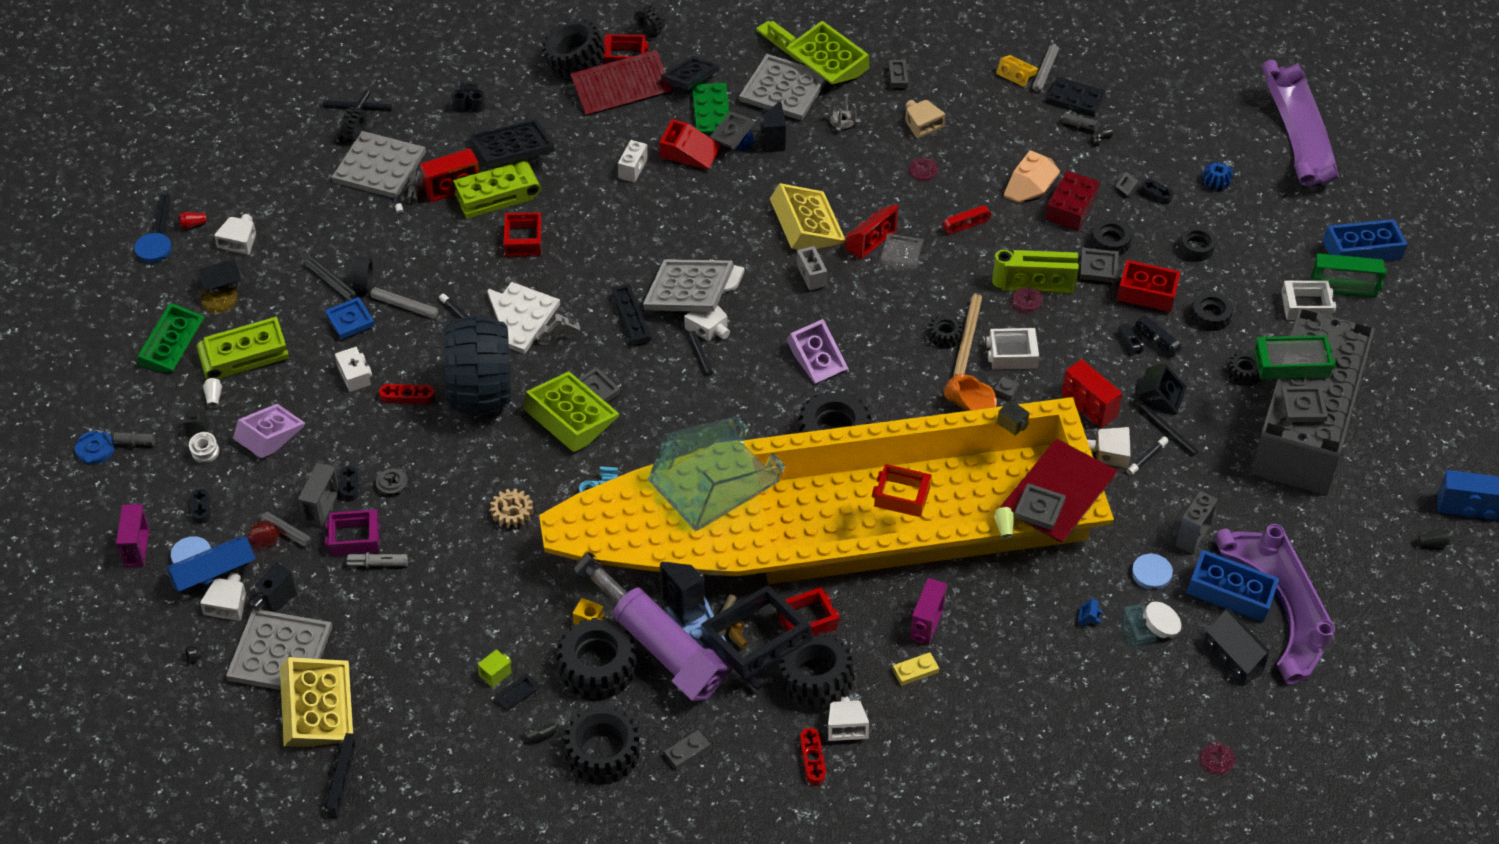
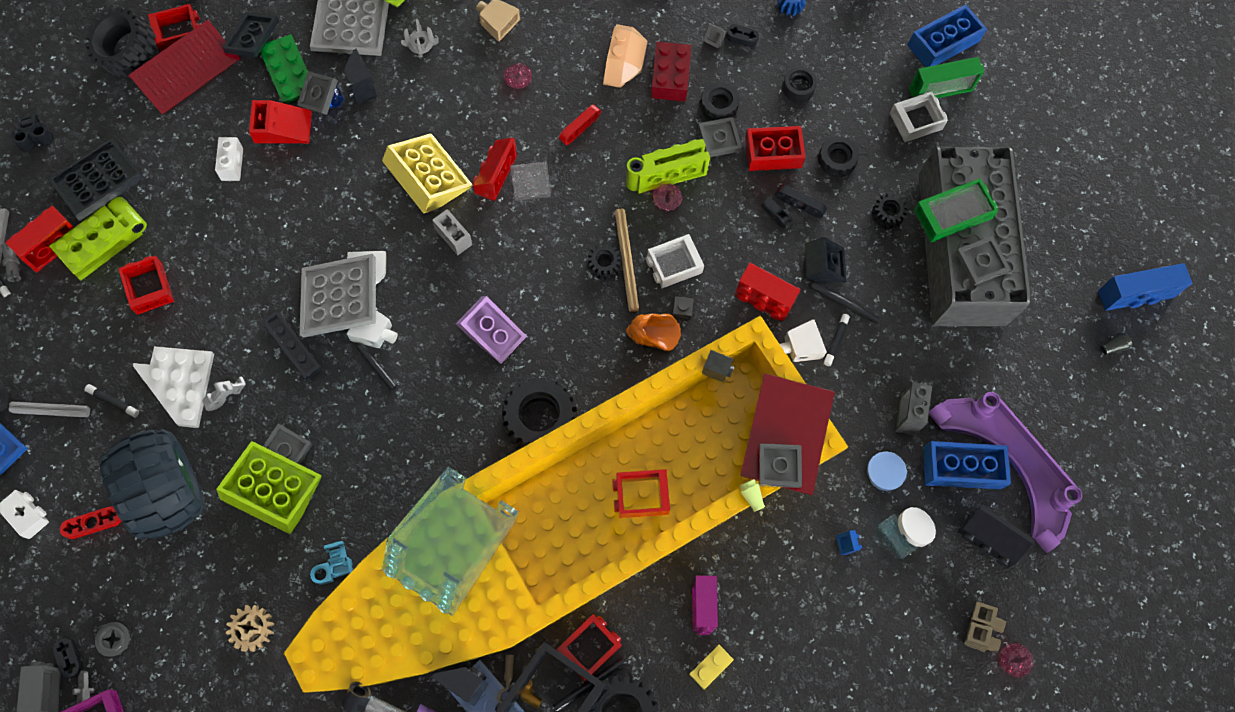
camera: 25 degrees left, 20 degrees up
none -> light grey piece [73,671,94,704]
none -> dark tan hips [964,602,1006,652]

